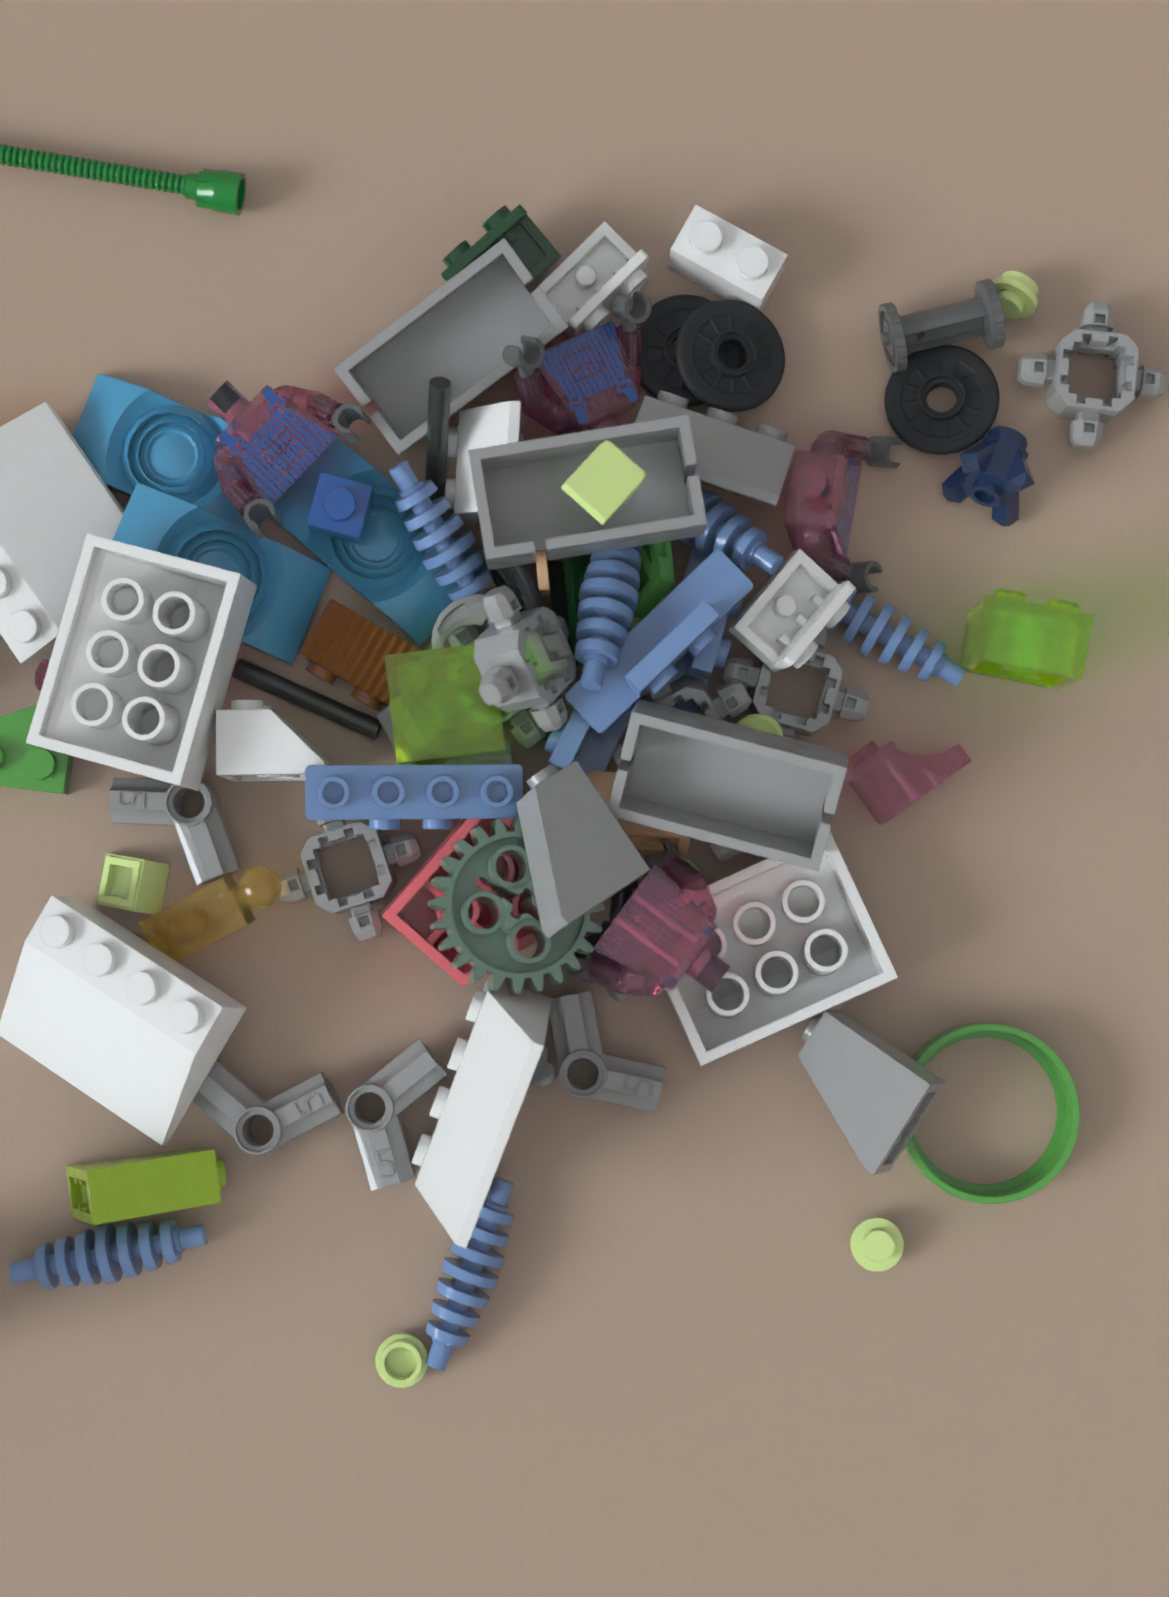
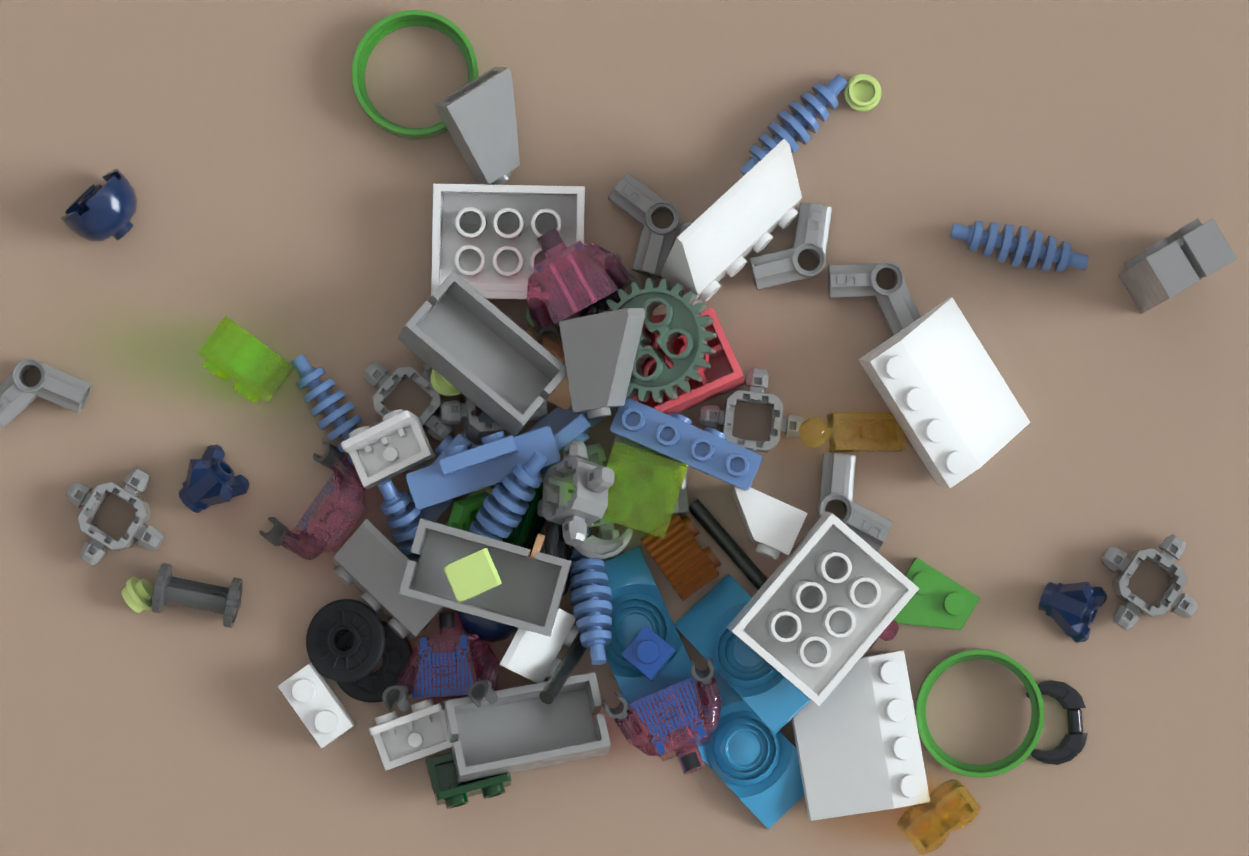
camera: 160 degrees left, 0 degrees up
lime slope [66,1147,226,1225] -> none
yellowish green slope [96,853,169,915] -> none
clear pink arch [845,740,972,825] -> none
yellowish green plate [850,1217,904,1272] -> none
black wheel [884,344,1000,455] -> none

